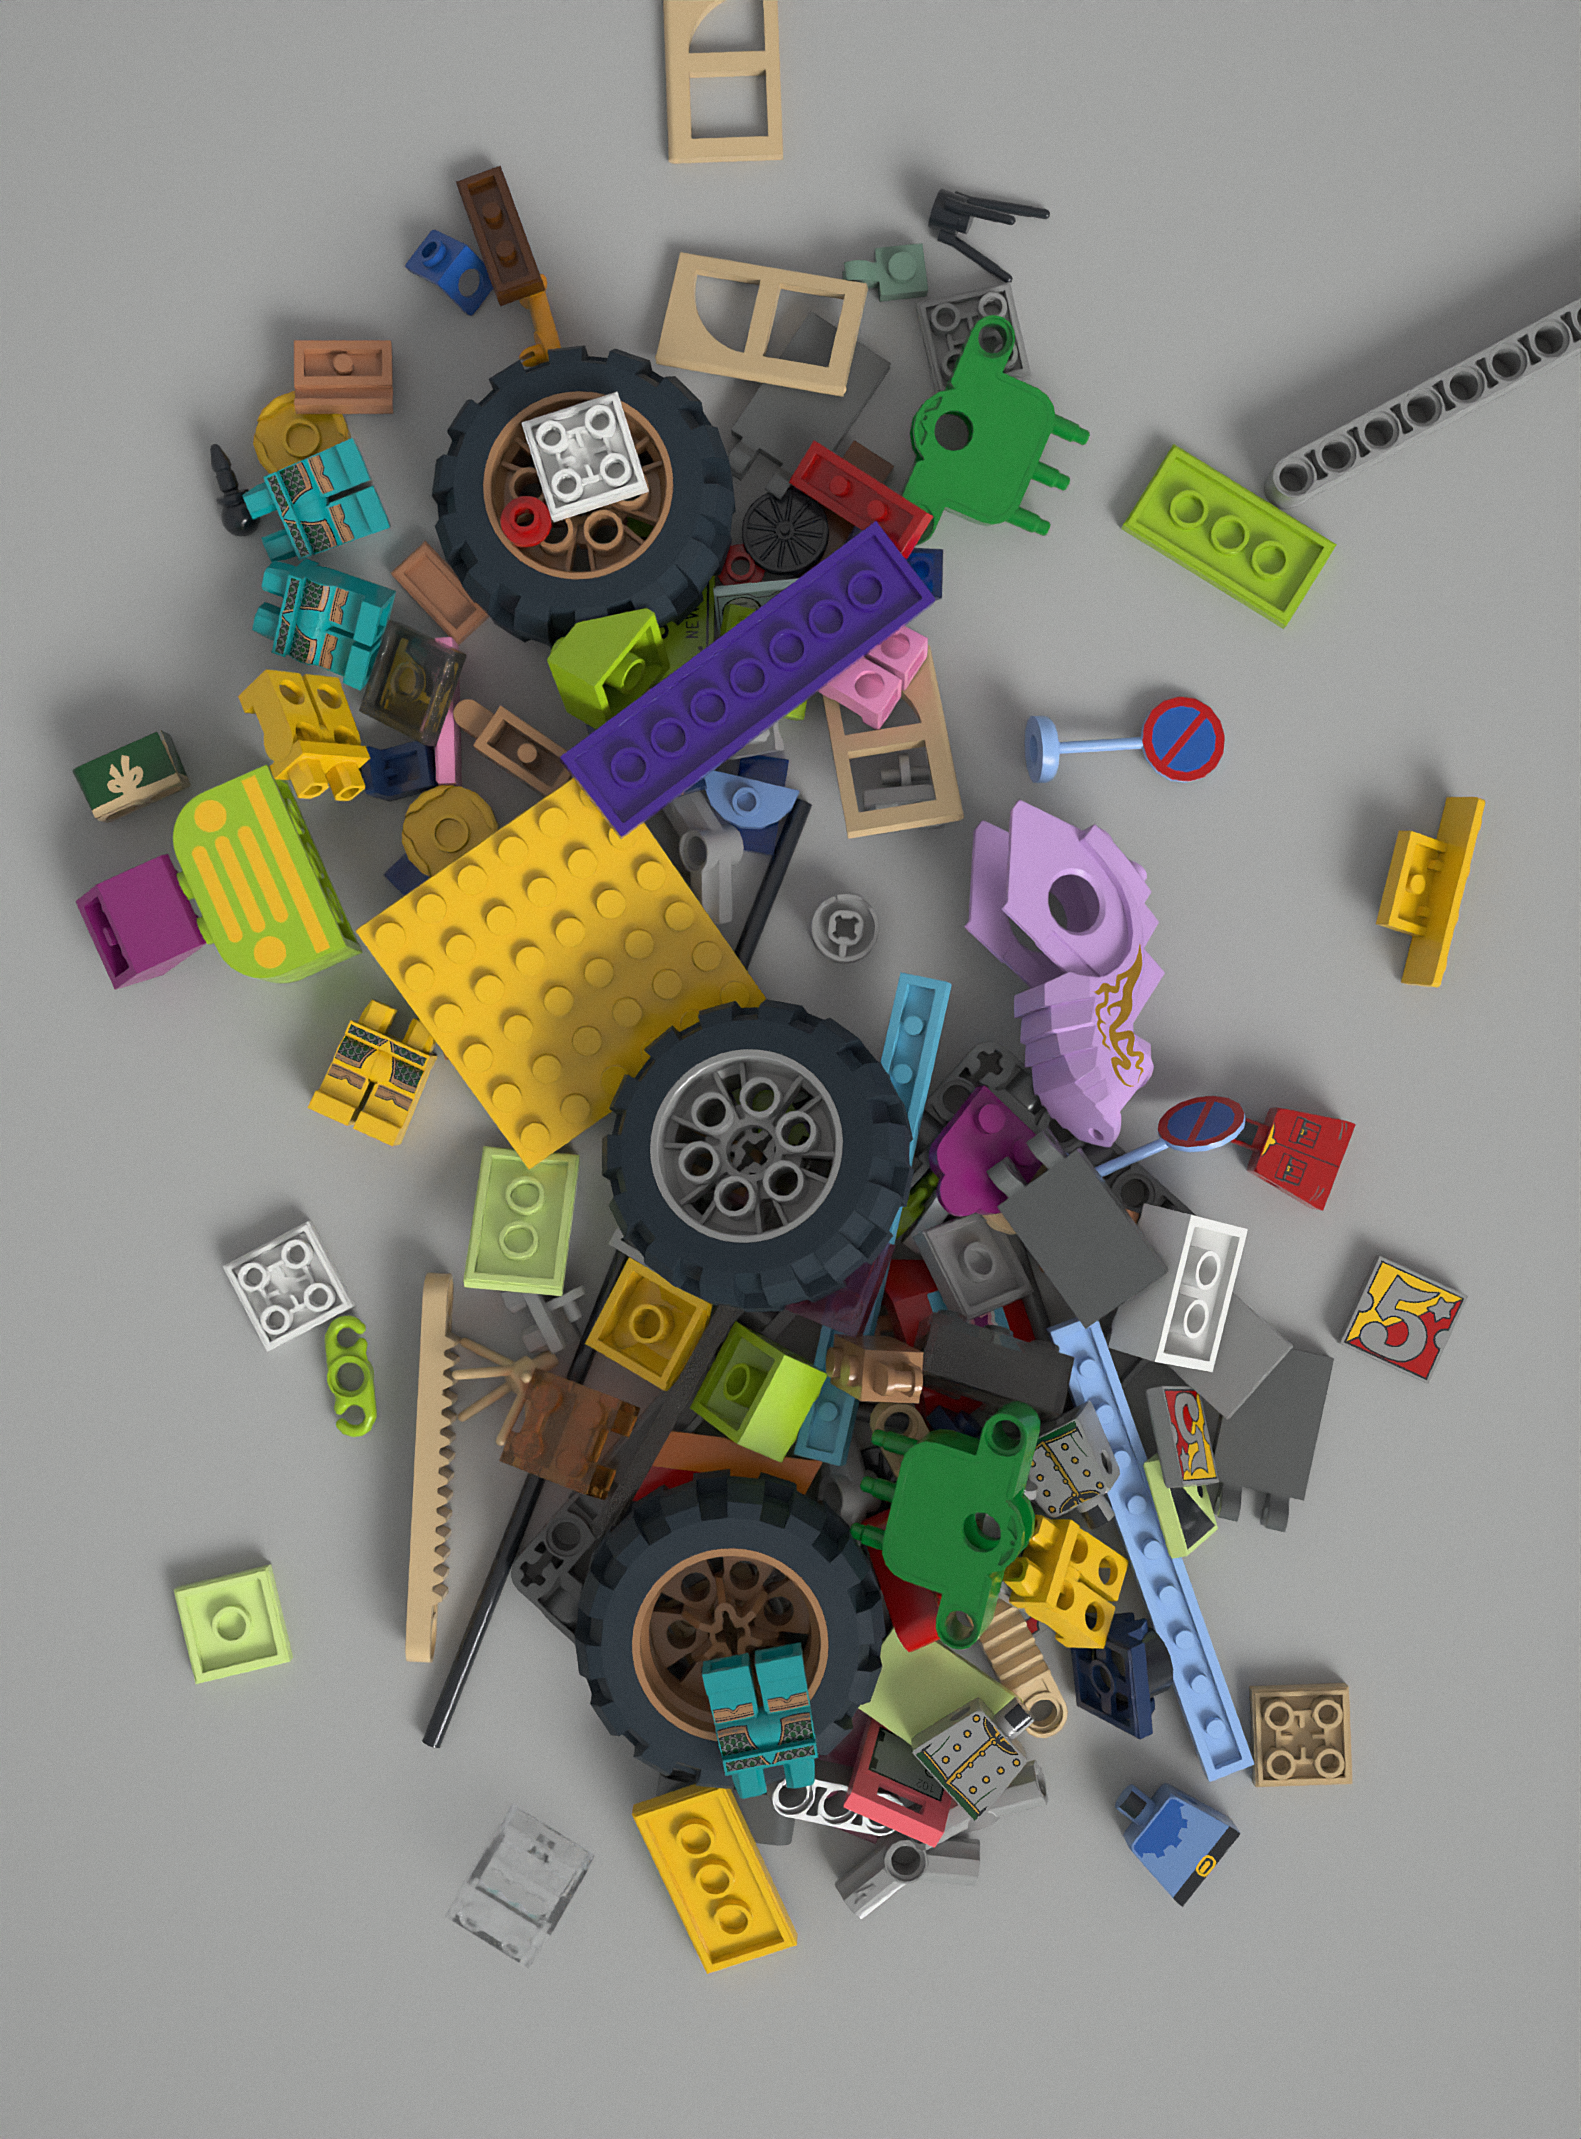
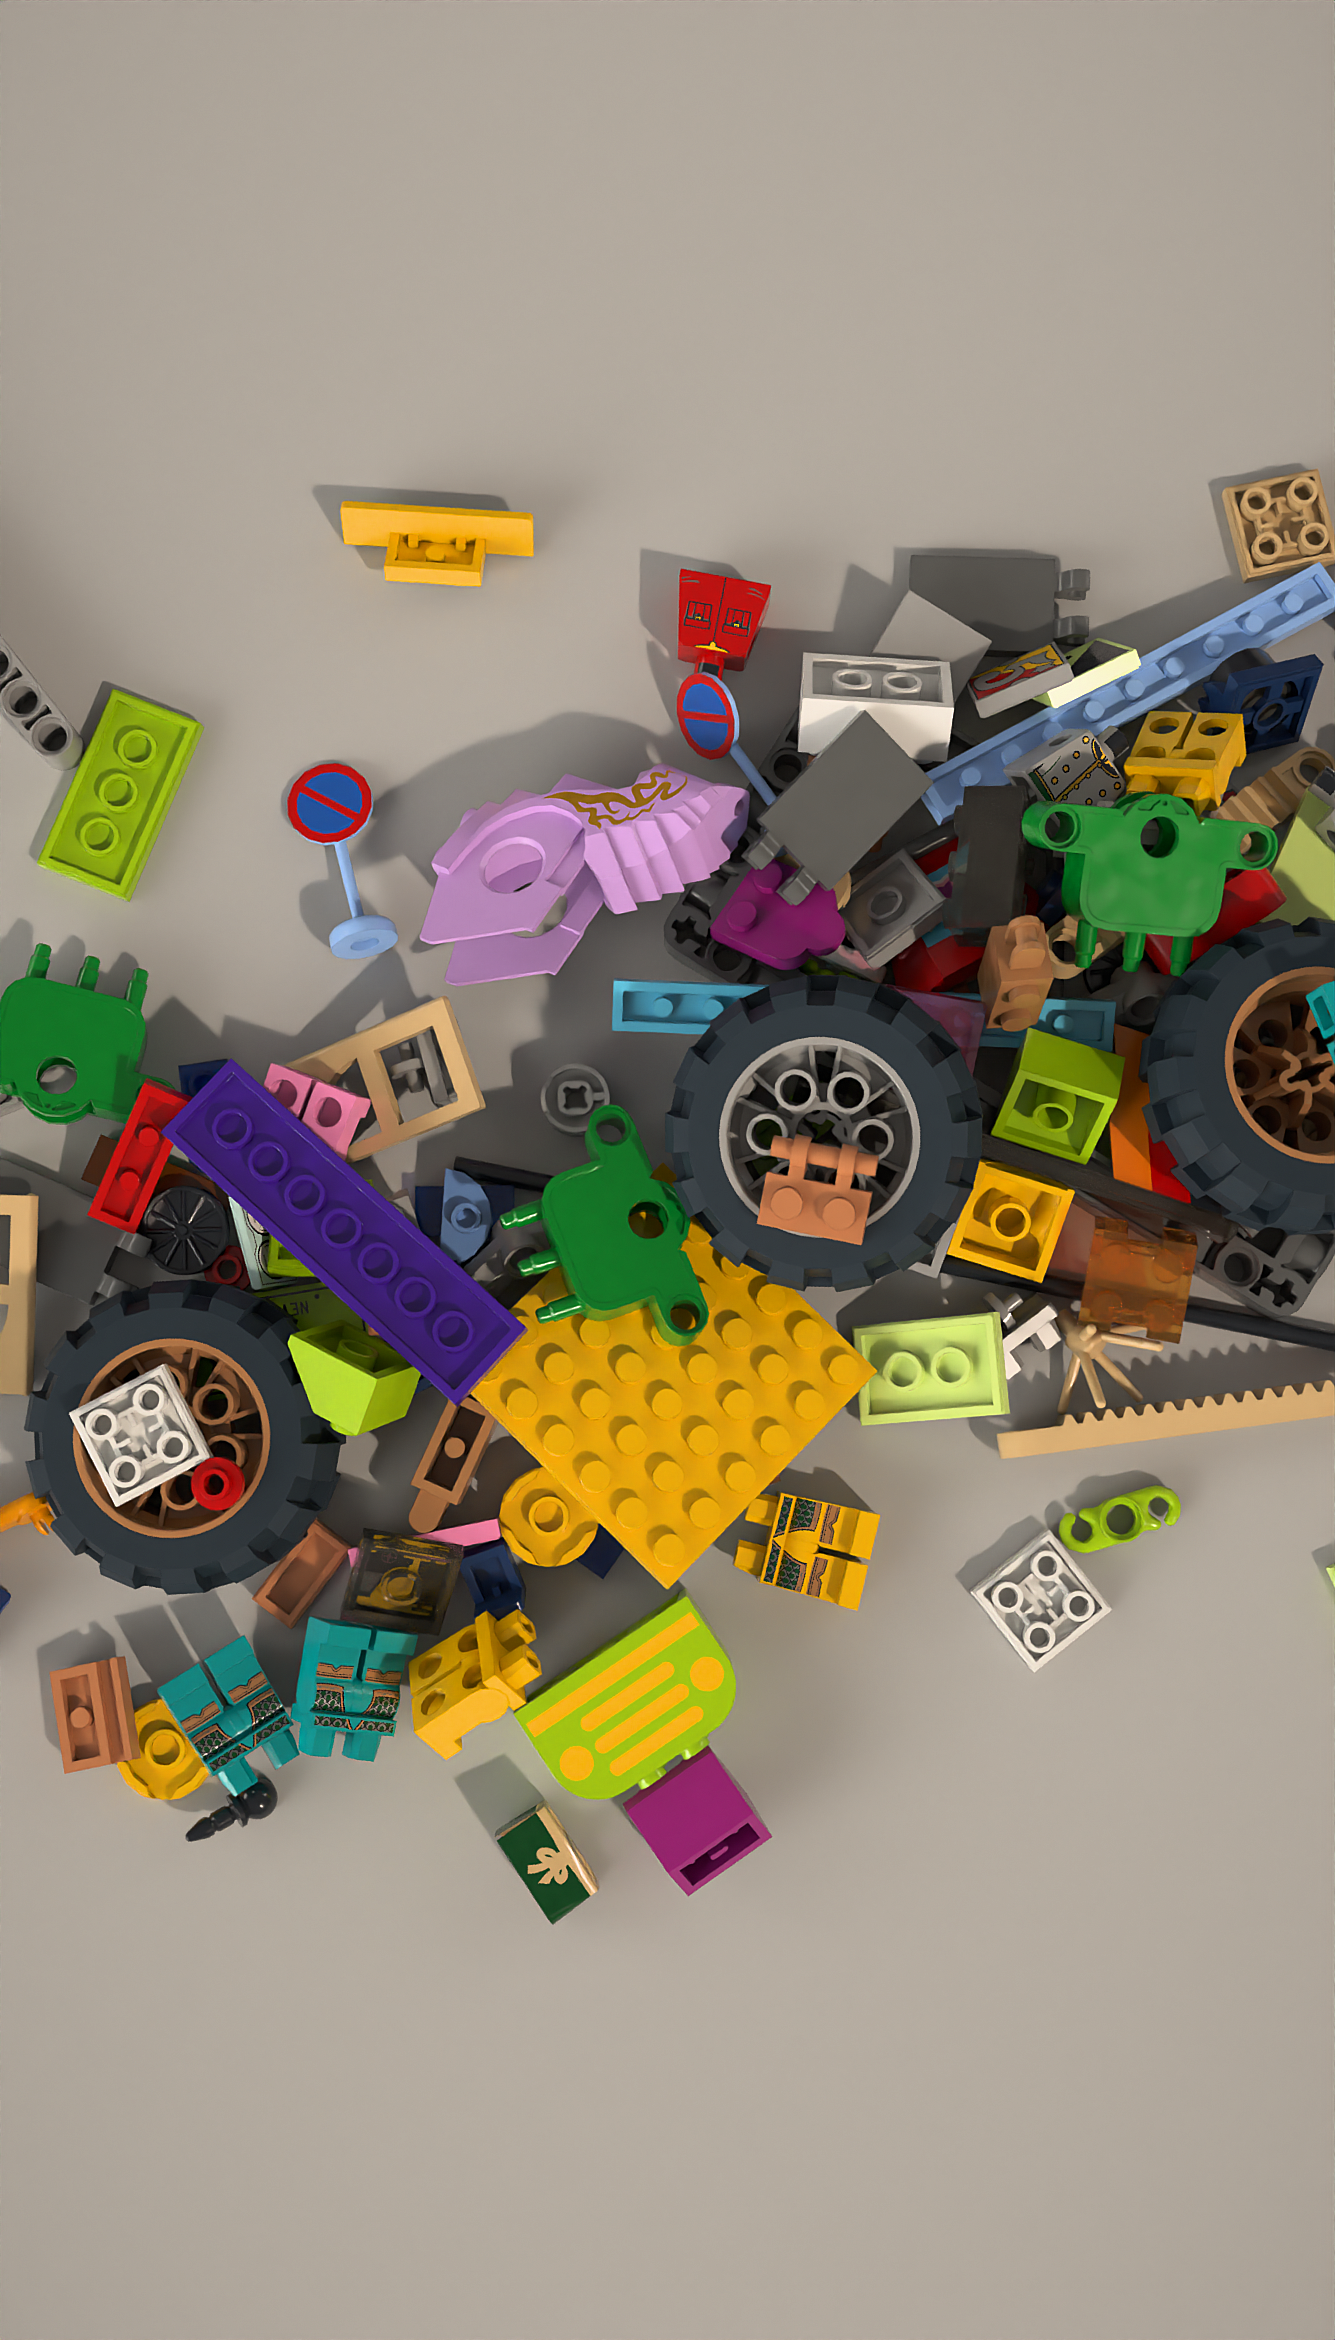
camera: 100 degrees left, 5 degrees down
tile [1337,1255,1468,1384] -> none
none -> green piece [499,1104,709,1347]
none -> nougat plate [757,1134,879,1245]

